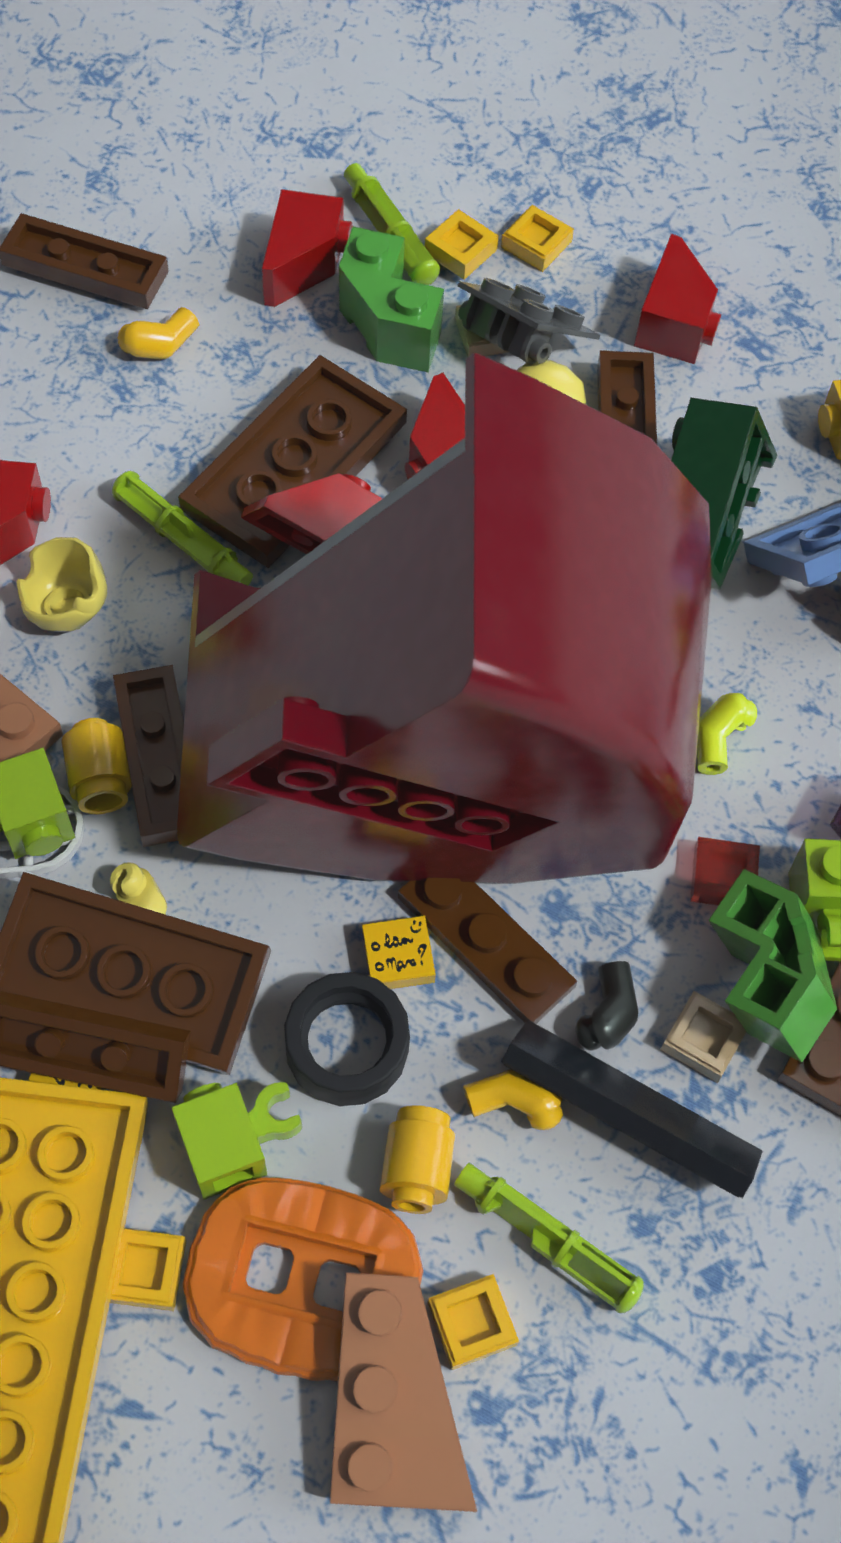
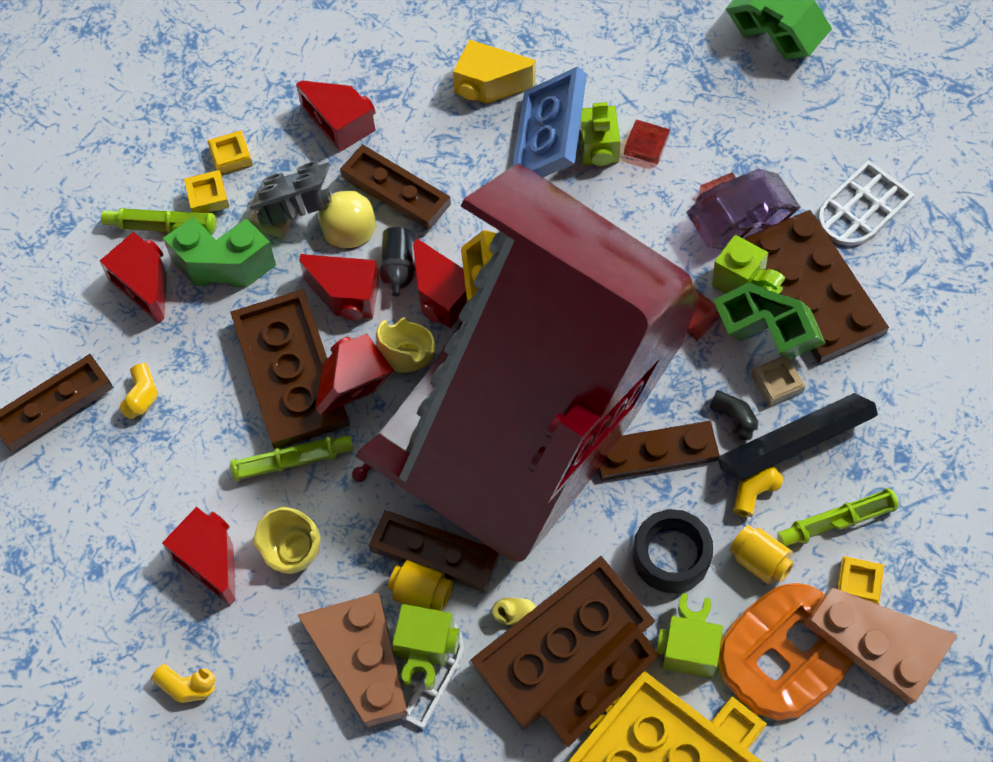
camera: 50 degrees left, 0 degrees up
yellow tile [362,916,436,989] -> none
dark green wedge [671,398,778,590] -> none

